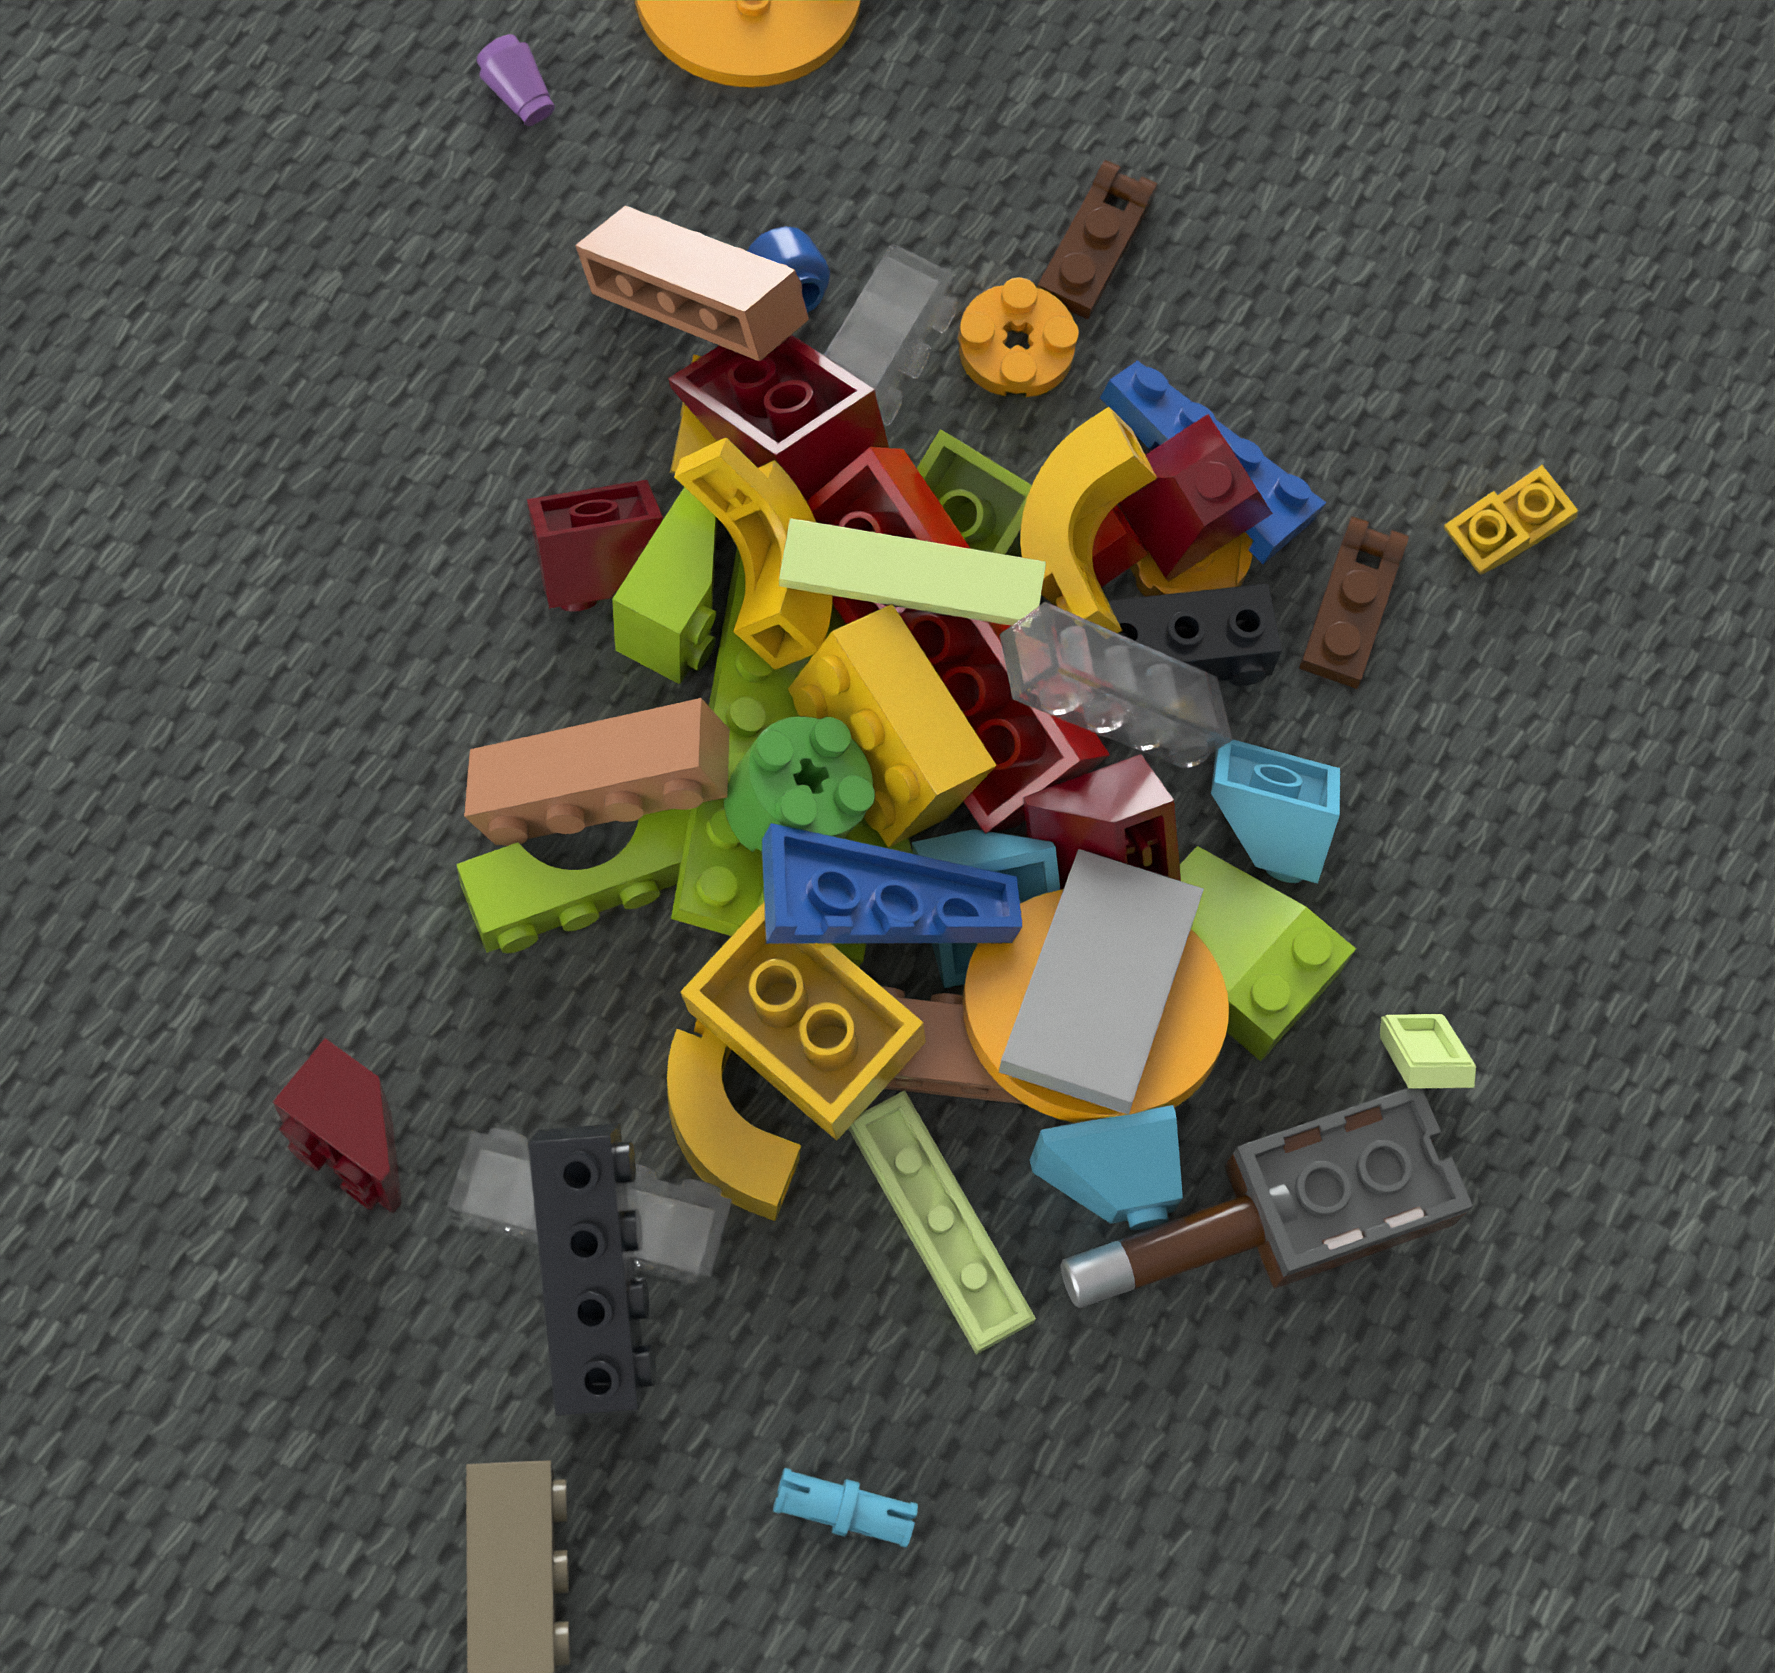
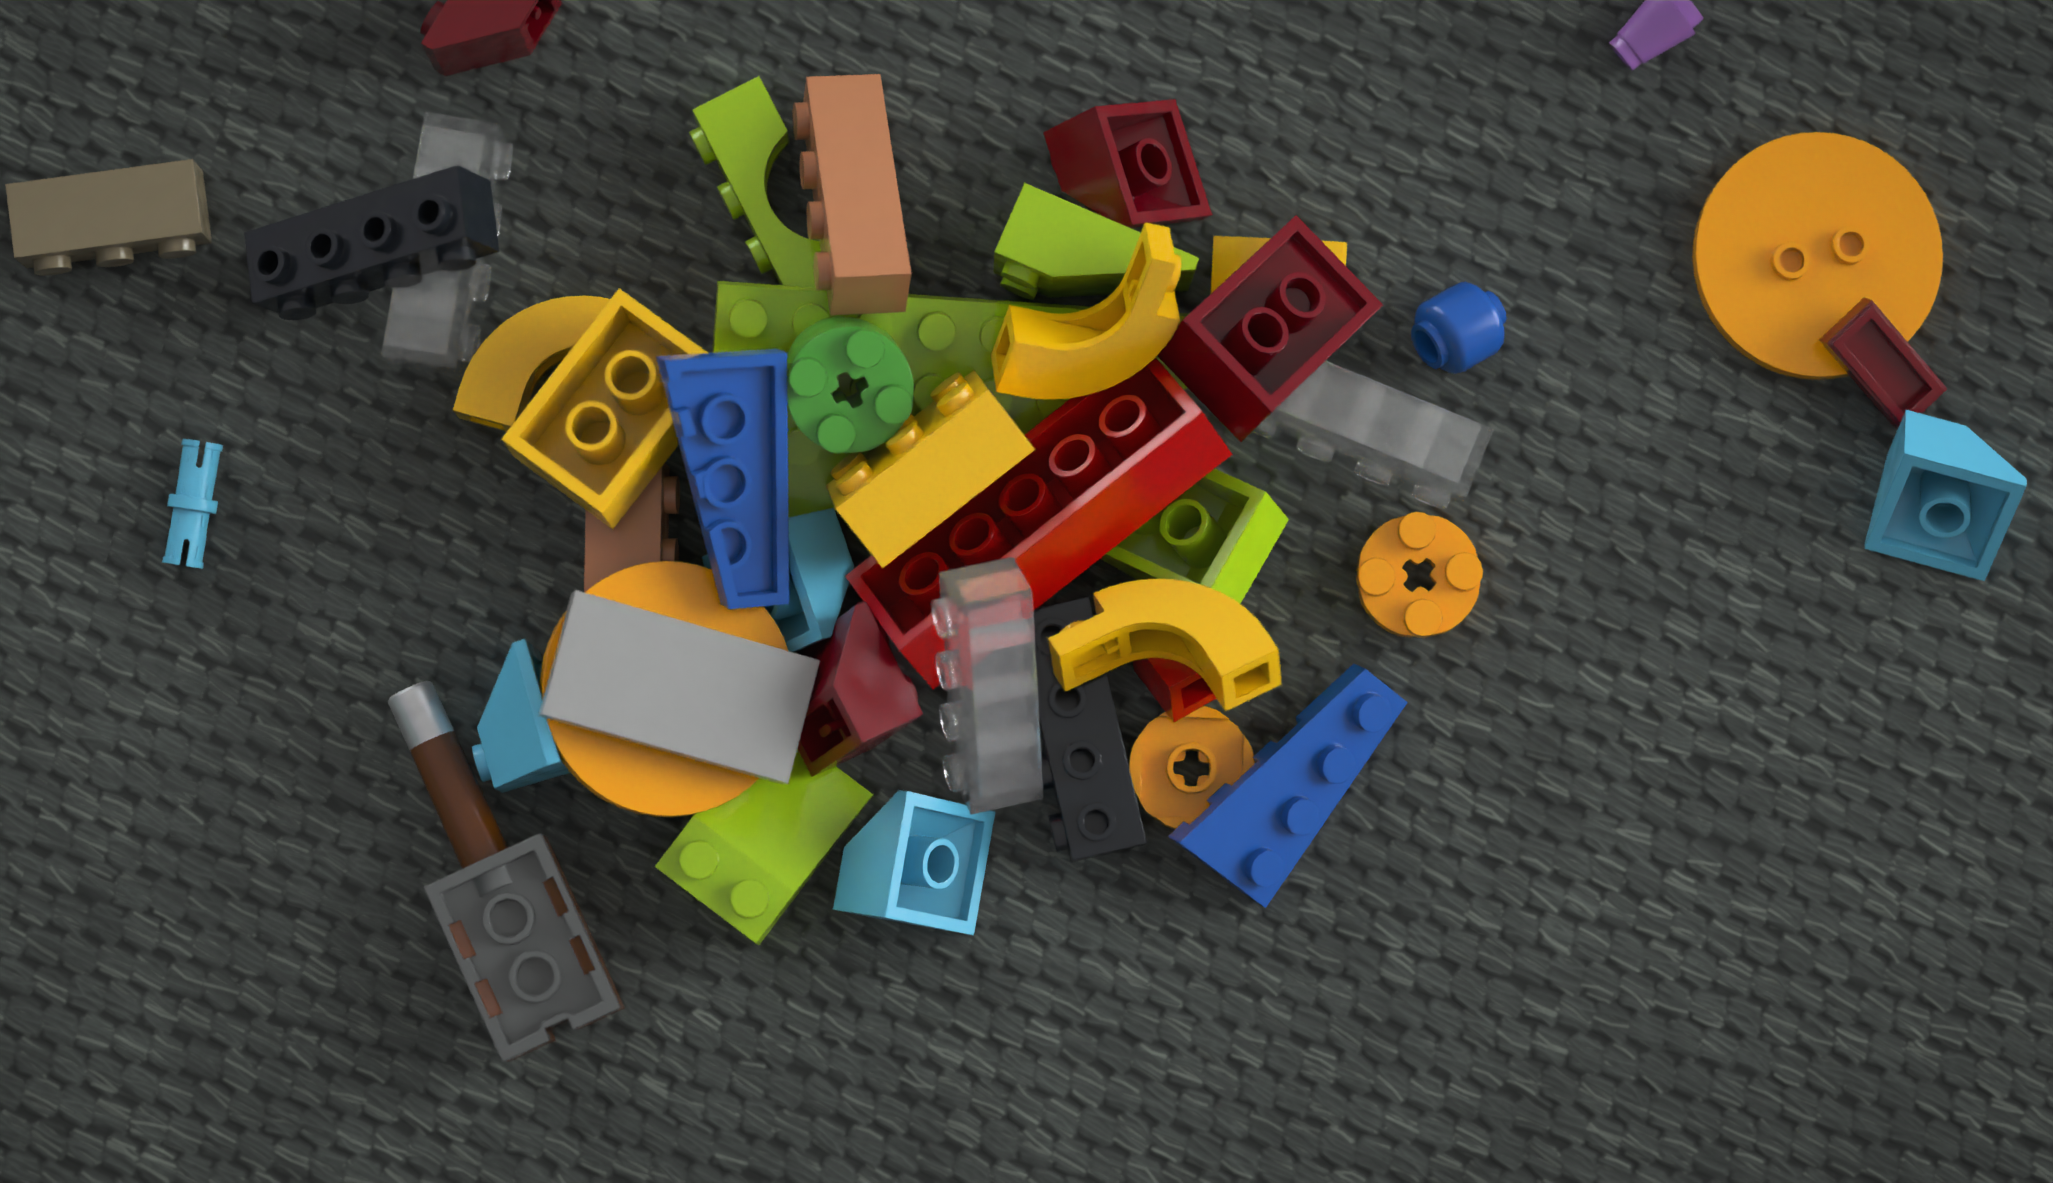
camera: 85 degrees right, 15 degrees up
nougat brick [575,206,809,362] -> none
yellowish green tile [779,518,1046,629] -> none
yellowish green tile [848,1090,1036,1355] -> none
reddish brown plate [1037,160,1158,320] -> none
dark red slope [1118,414,1273,582] -> none
reddish brown plate [1299,516,1409,689] -> none
yellowish green tile [1380,1014,1476,1088] -> none
yellow slope [1444,465,1579,575] -> none

